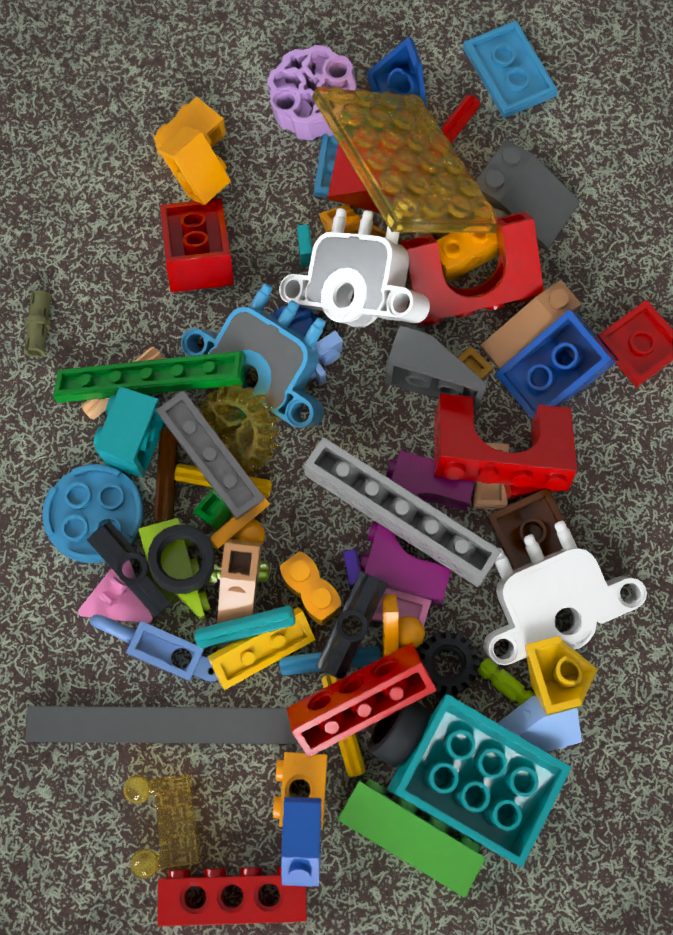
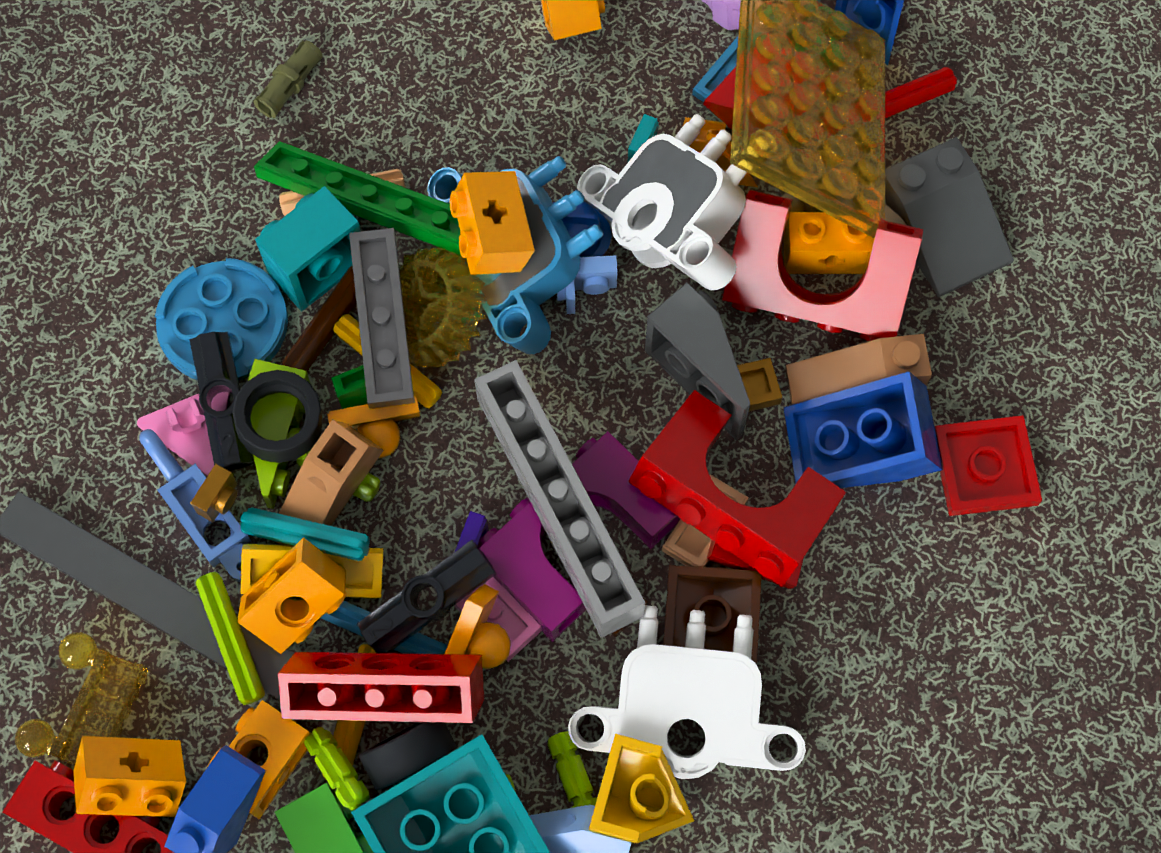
camera: 30 degrees right, 5 degrees down
red slope [160,198,234,293] -> none
light orange brick [280,551,341,626] -> none
black tyre [418,631,480,696] -> none
dark azure tile [463,20,558,119] -> none
none -> light orange brick [73,736,186,817]
none -> pearl gold plate [190,463,238,522]
none -> lime axle [196,572,265,705]
none -> light orange brick [237,537,346,654]
none -> lime axle [304,727,369,810]
none -> light orange brick [450,171,535,275]

